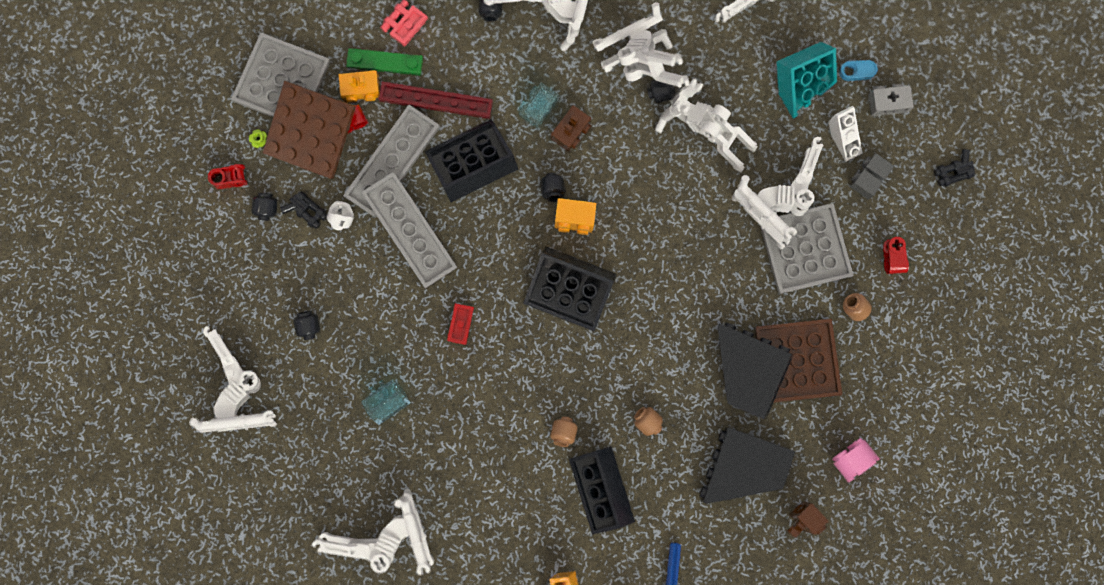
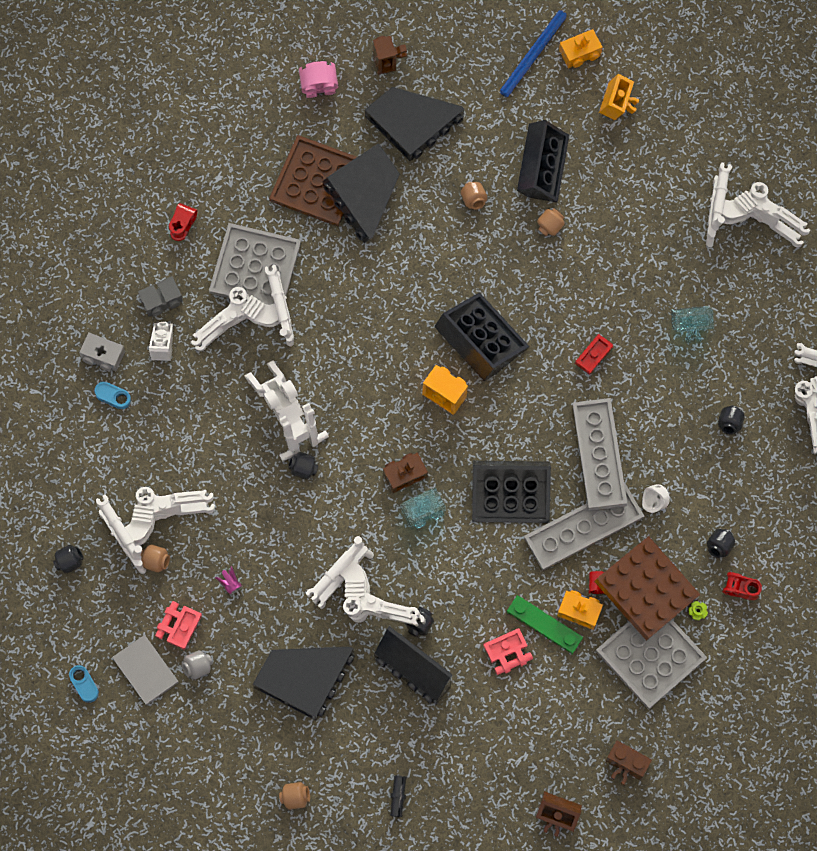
camera: 150 degrees left, 10 degrees down
black piece [280,191,327,229] -> none
dark red plate [379,81,493,119] -> none
black head [540,173,566,202] -> none
white piece [593,2,690,88] -> none
teal wedge [776,42,837,119] -> none
medium nougat head [842,293,872,321] -> none
black piece [933,149,975,187] -> none

